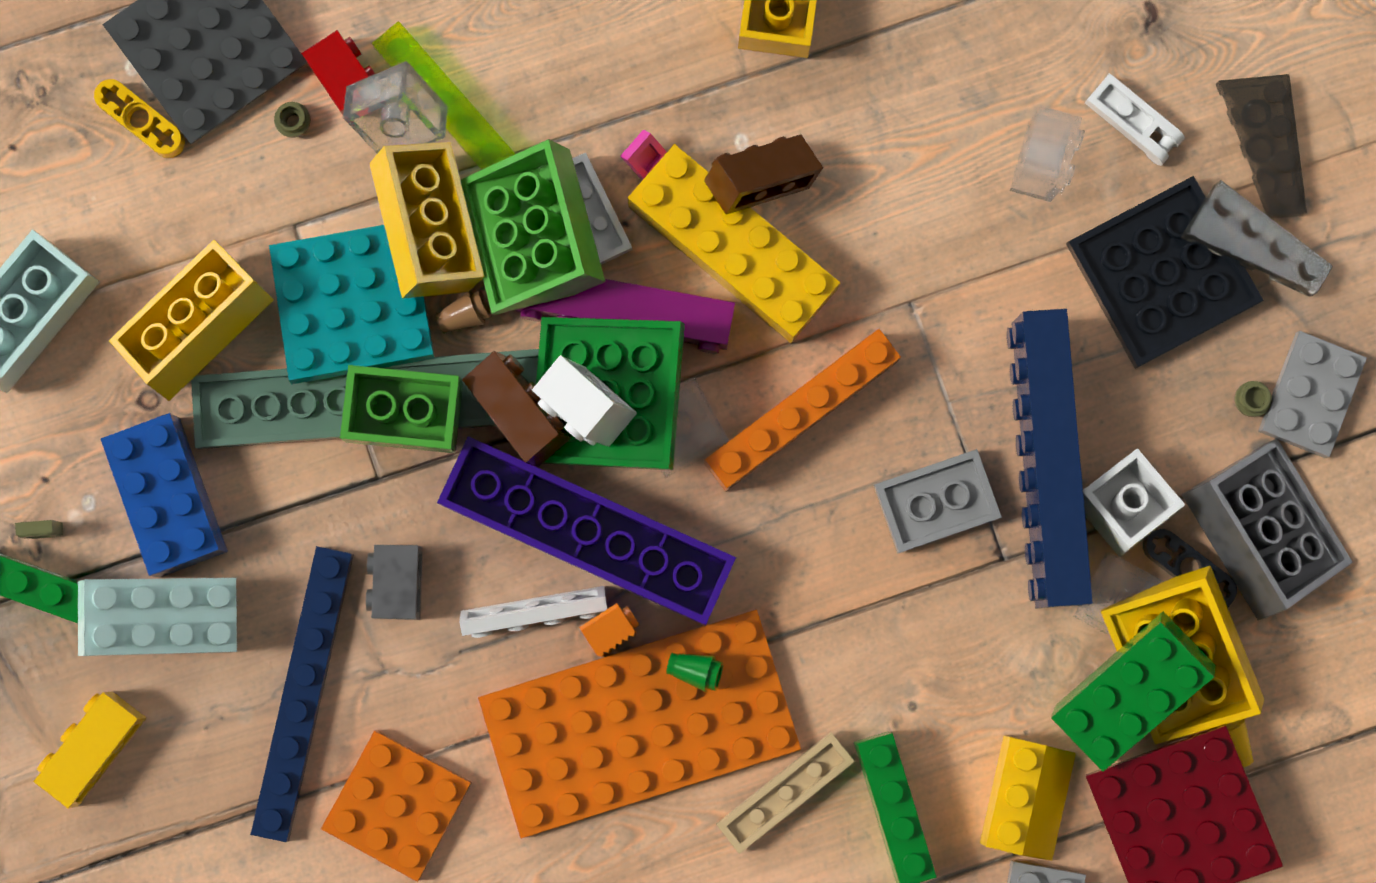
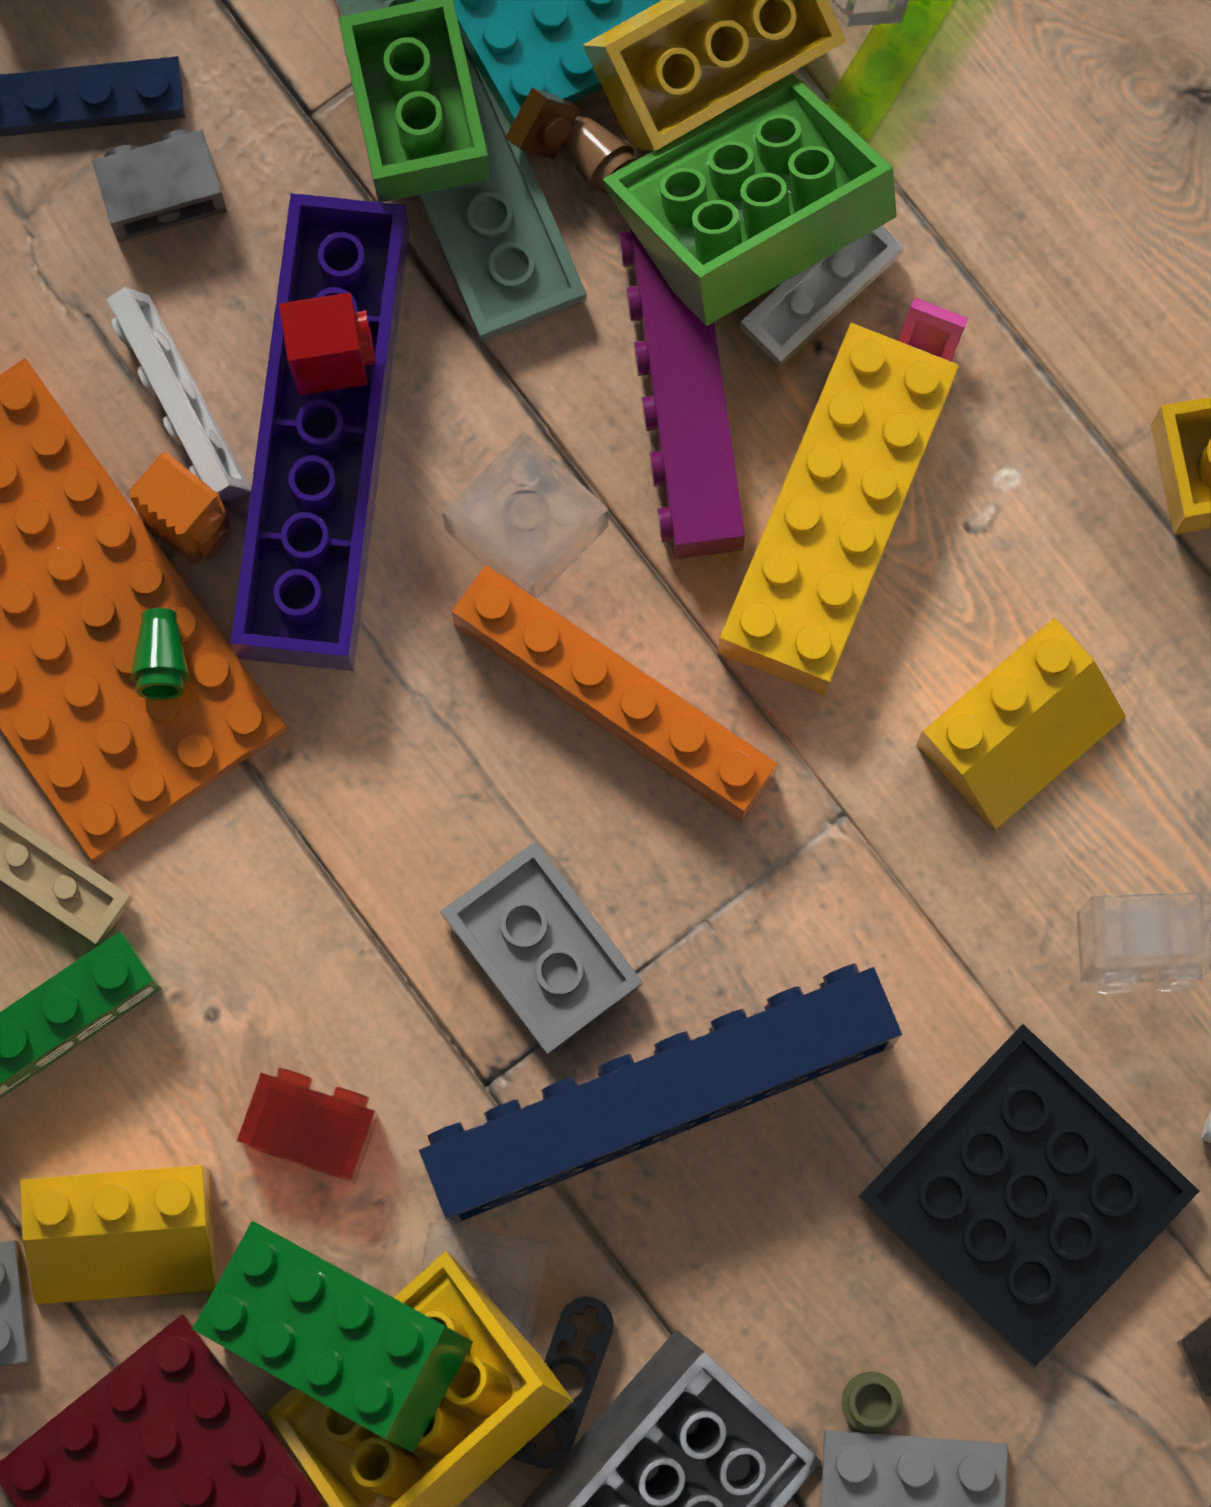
camera: 75 degrees right, 5 degrees down
reddish brown brick [462,351,571,467] -> none
white brick [532,355,637,447] -> none
green plate [536,317,685,470] -> none
reddish brown brick [704,134,824,215] -> none
white brick [1083,448,1185,557] -> none
clear smoke wing [1181,180,1333,297] -> none
none -> clear red brick [237,1067,379,1184]
none -> red brick [279,292,376,396]
none -> reddish brown plate [505,88,581,159]
none -> yellow slope [916,617,1126,832]

